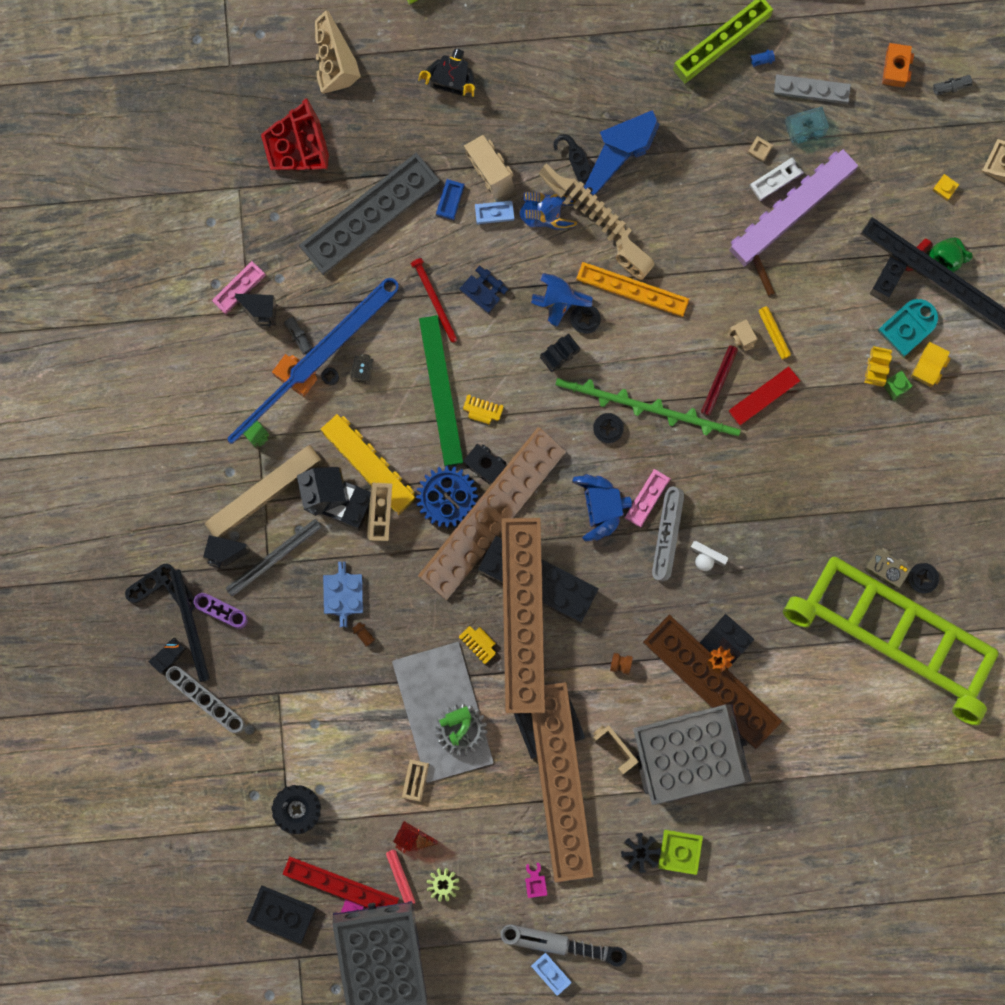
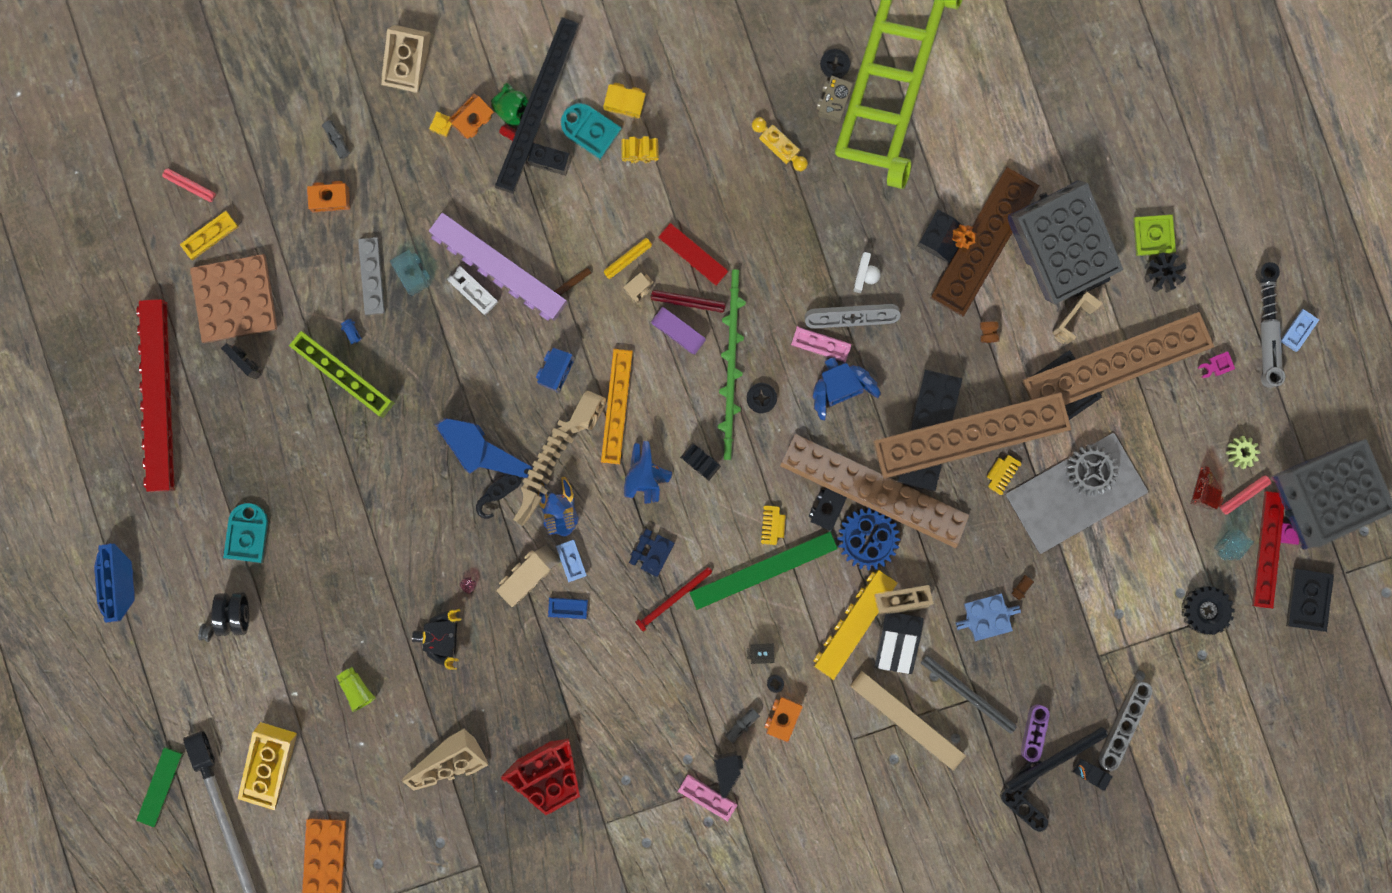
camera: 95 degrees left, 5 degrees up
black slope [203,535,250,568] -> none
blue piece [228,278,398,444] -> none
bright green brick [243,421,269,448] -> none
black slope [297,467,348,516] -> none
dark grey plate [299,153,440,275] -> none
tan tile [402,759,430,802] -> none
bright green plant [439,706,472,746] -> none
black gear [570,306,601,334] -> none
tan tile [747,136,773,163] -> none
bright green brick [884,371,912,400] -> none
none -> orange brick [447,94,494,139]
none -> clear pink hinge [459,577,476,594]
none -> blue slope [536,348,575,393]
none -> medium lavender beam [651,307,706,355]
none -> yellow plate [751,117,808,171]
none -> clear light blue brick [1214,530,1254,561]

